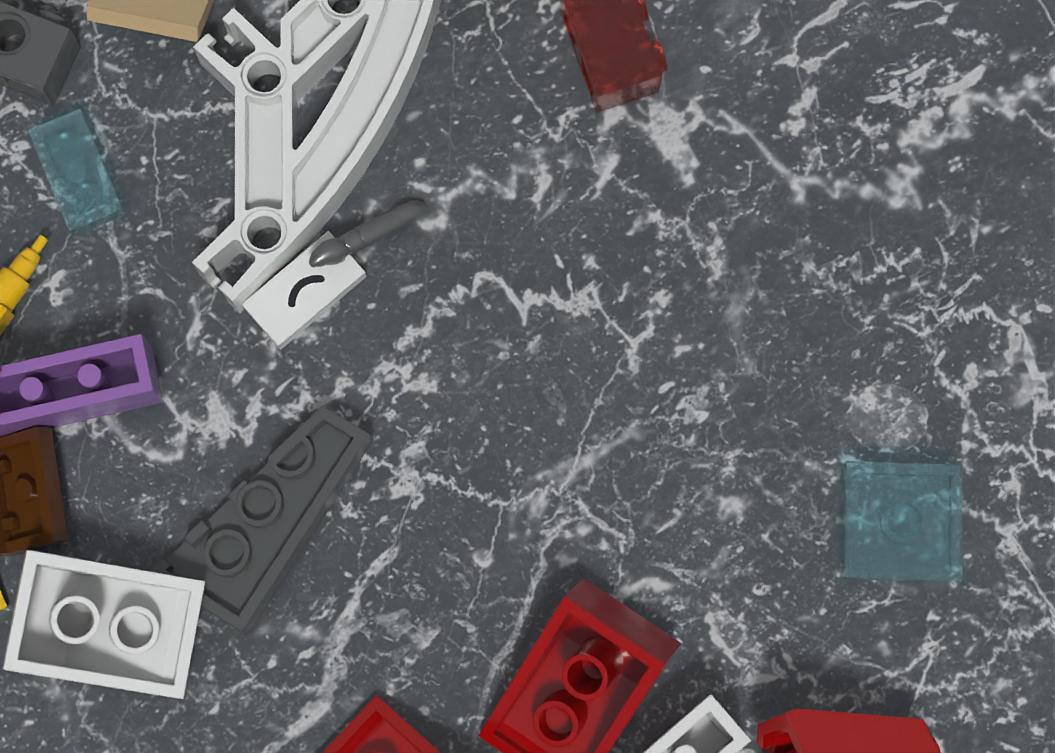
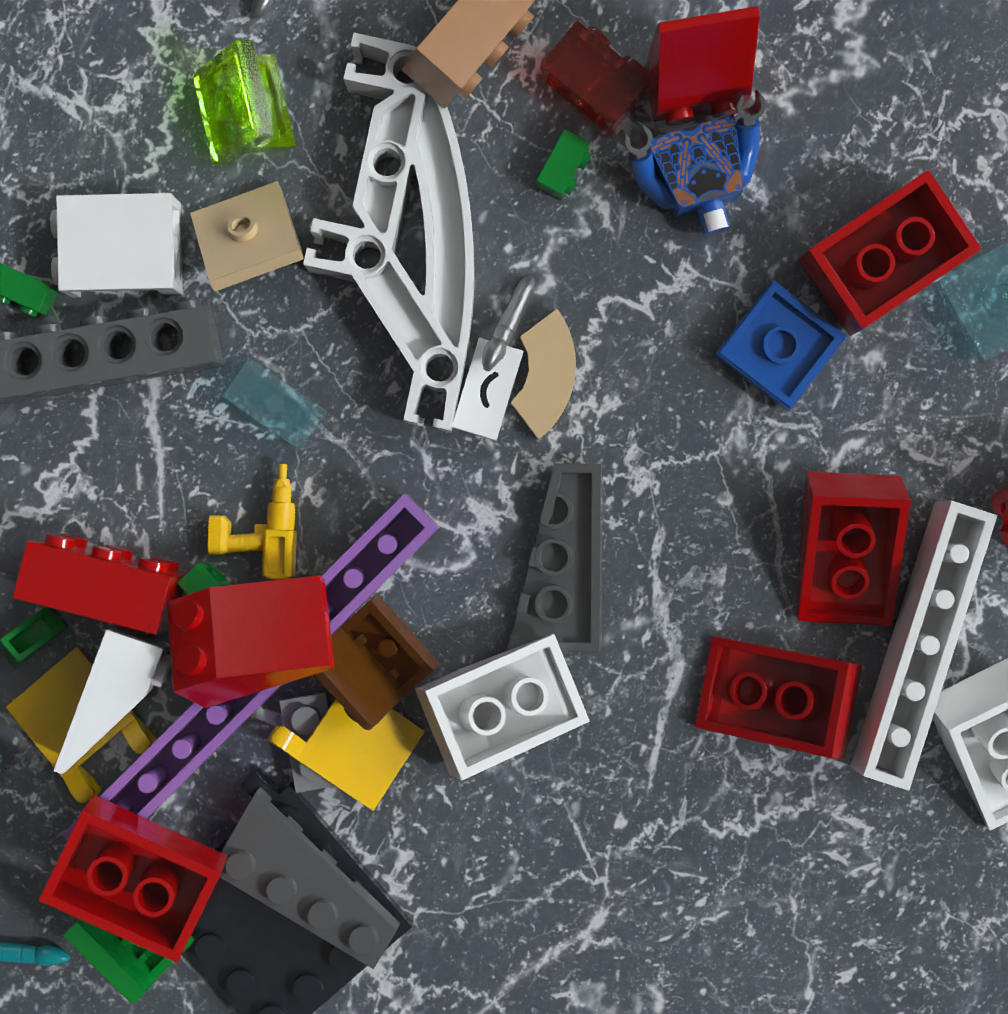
camera: 25 degrees left, 10 degrees up
none -> tan tile [511,309,576,440]
none -> green piece [536,129,592,200]
none -> torso [618,89,766,236]
none -> red slope [644,6,760,126]
none -> blue plate [714,279,847,412]
none -> red brick [798,169,982,336]

